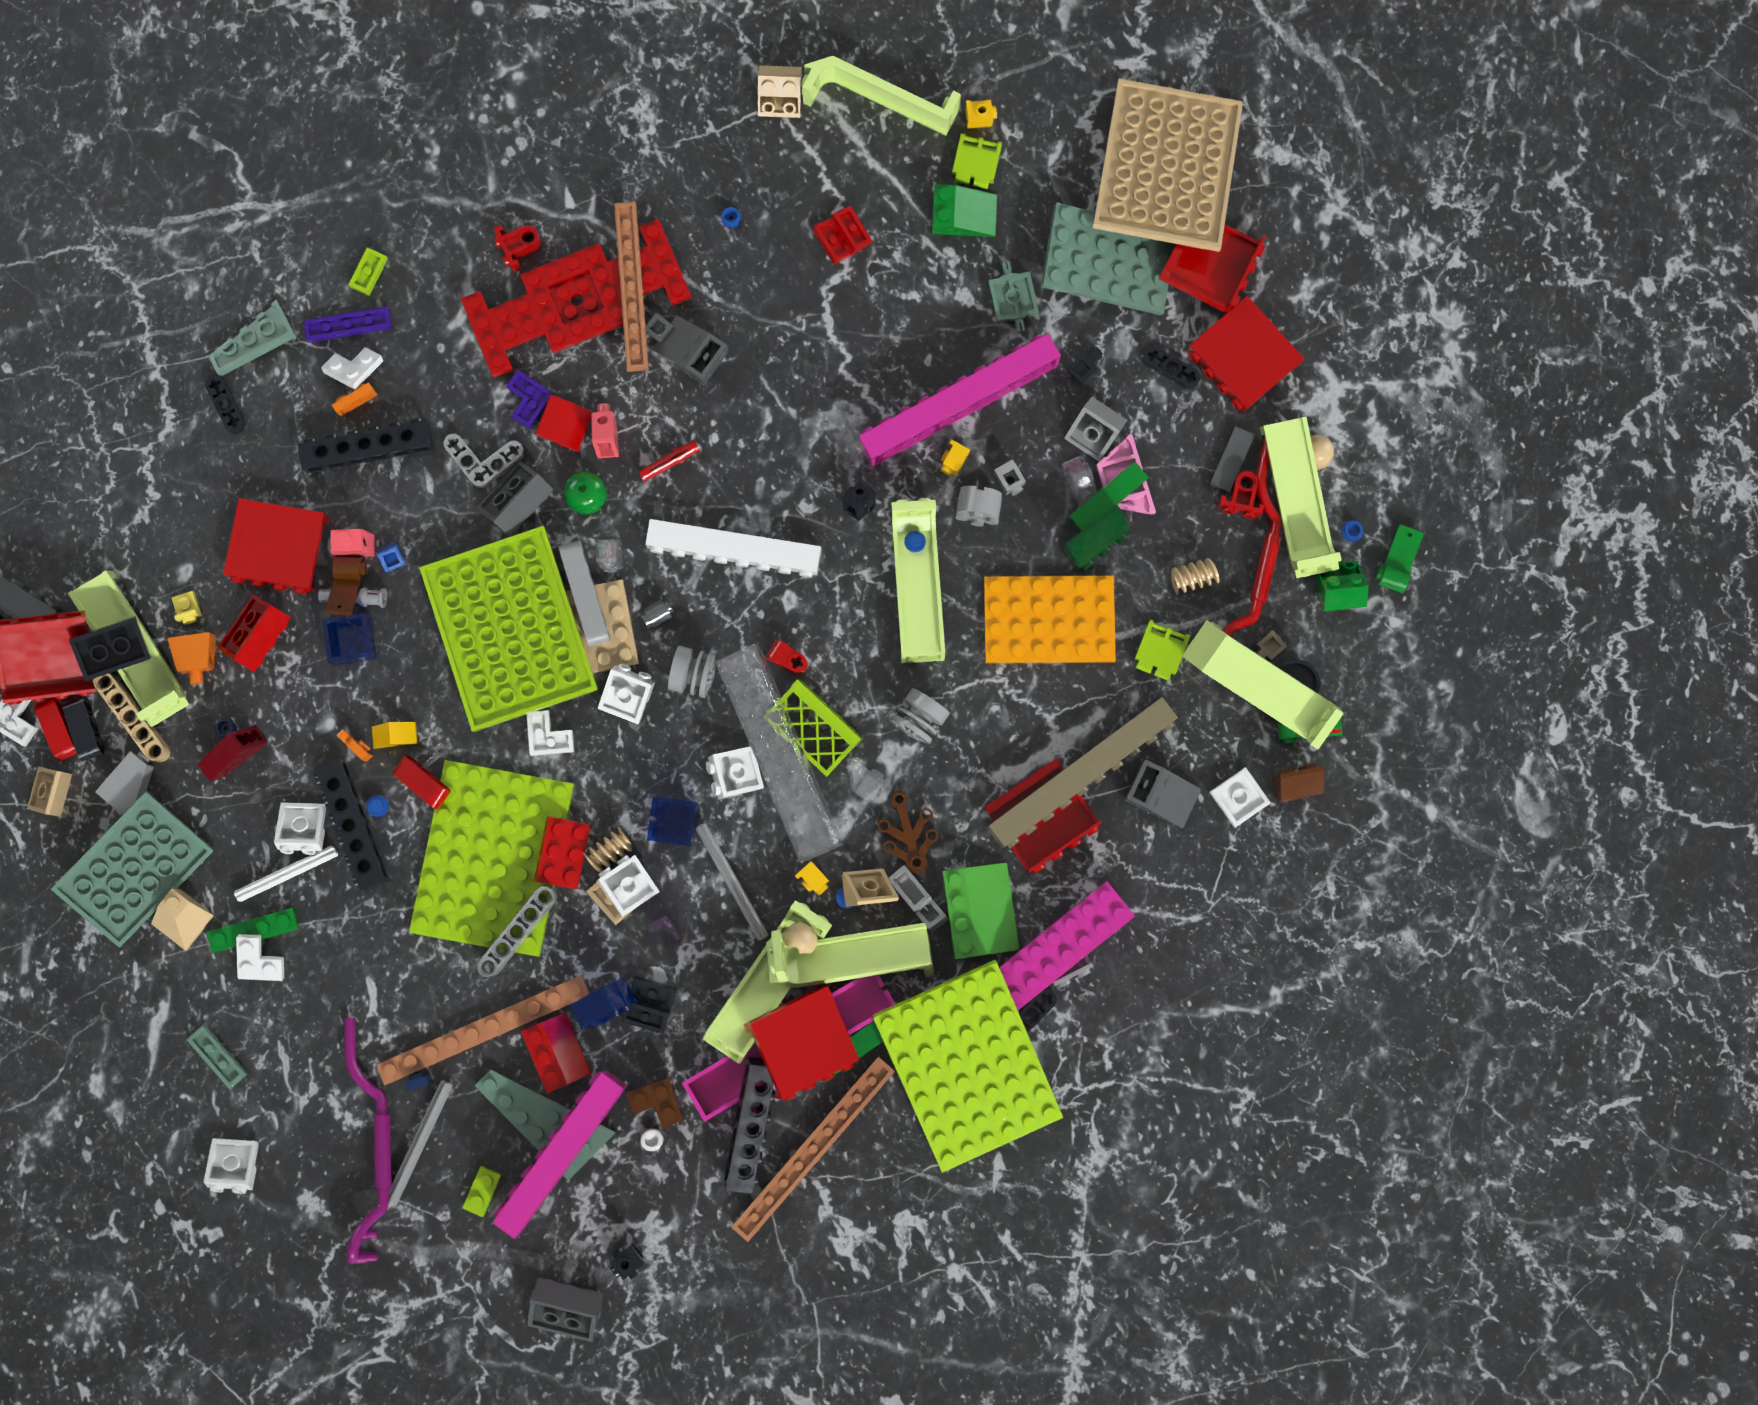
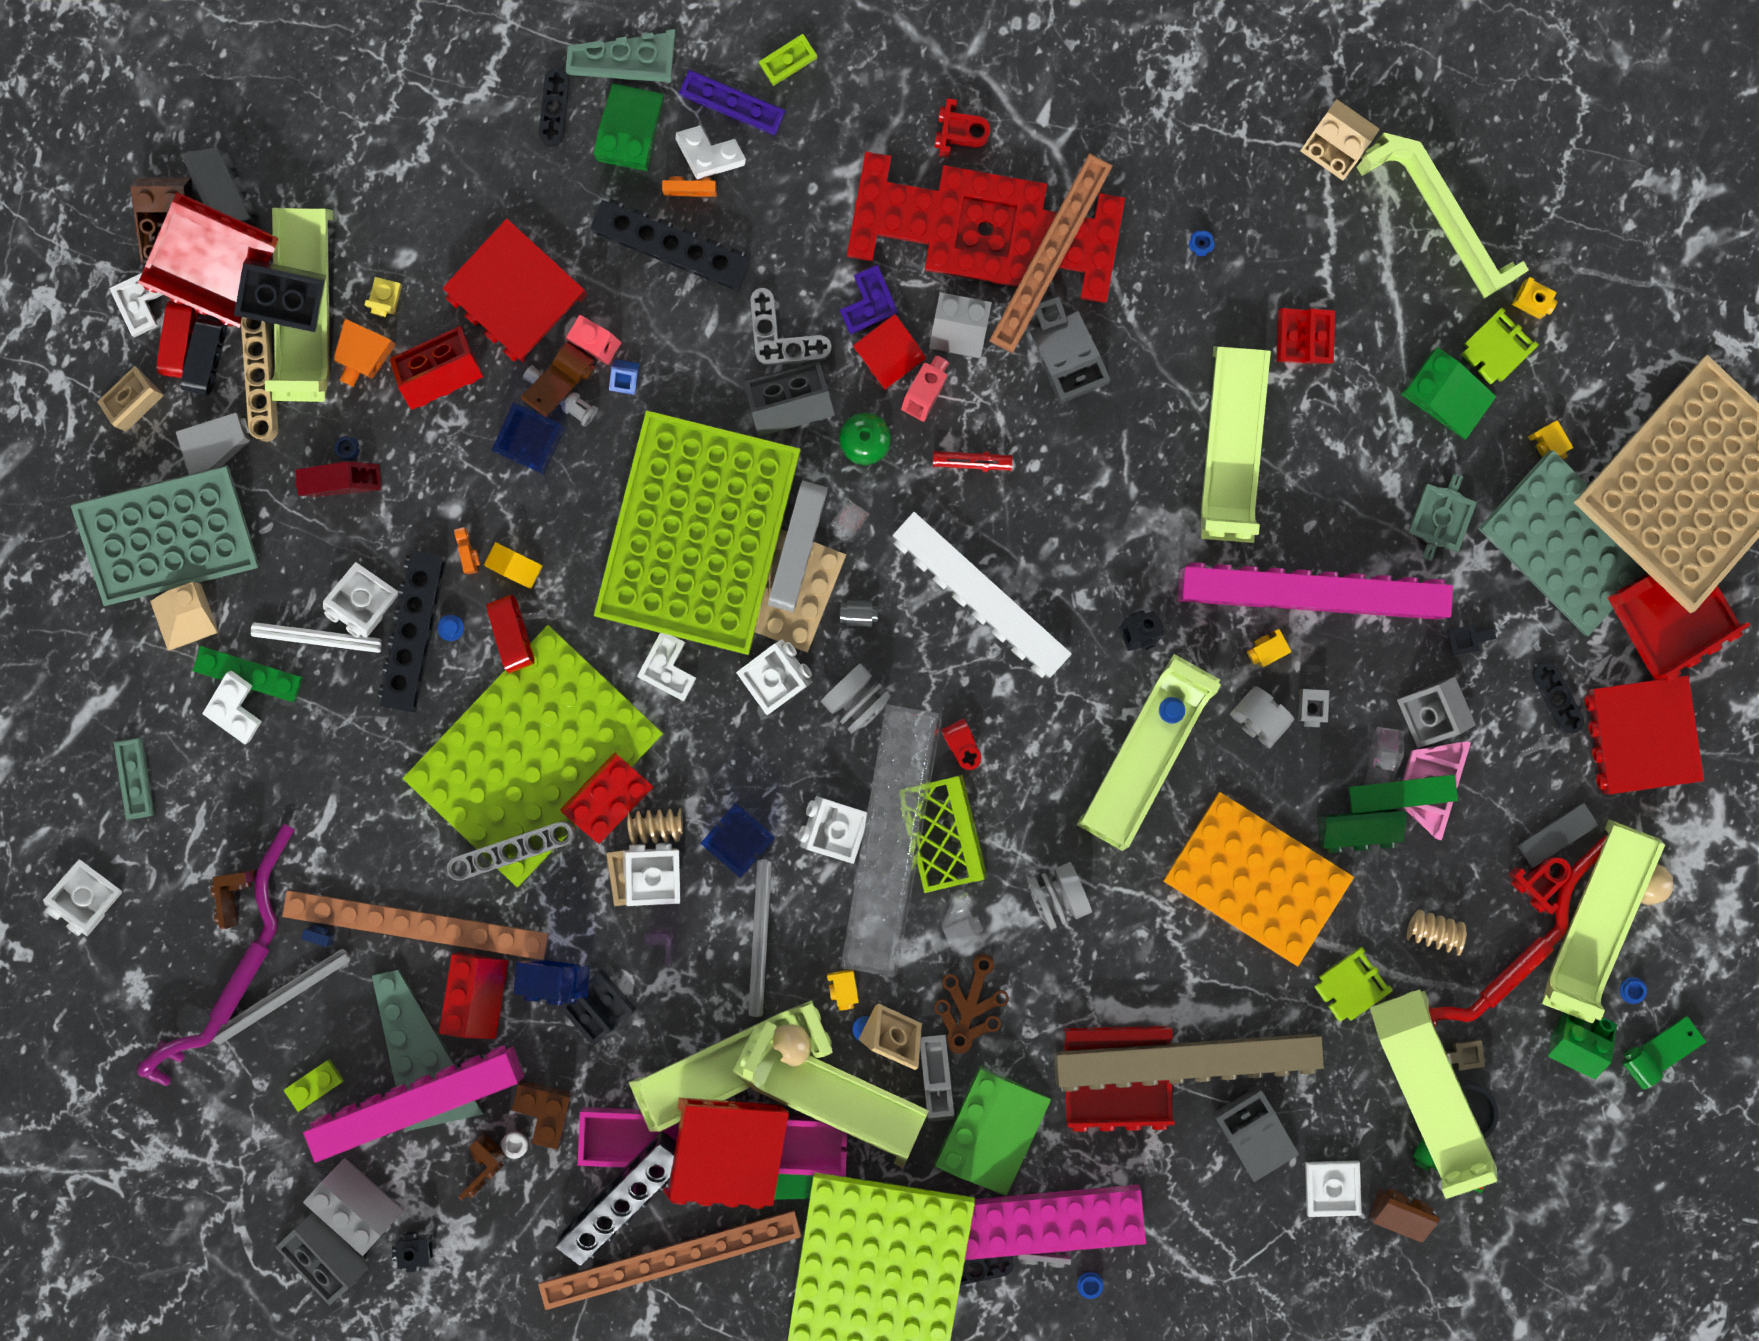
camera: 40 degrees right, 5 degrees up
none -> reddish brown bracket [210,869,257,930]
none -> light grey slope [303,1157,404,1256]
none -> reddish brown bracket [458,1132,506,1201]
none -> green slope [594,83,664,172]
none -> light grey slope [929,292,992,359]
none -> blue plate [1077,1272,1104,1299]
none -> yellowish green panel [1201,346,1271,543]
none -> yellow brick [1528,420,1573,459]

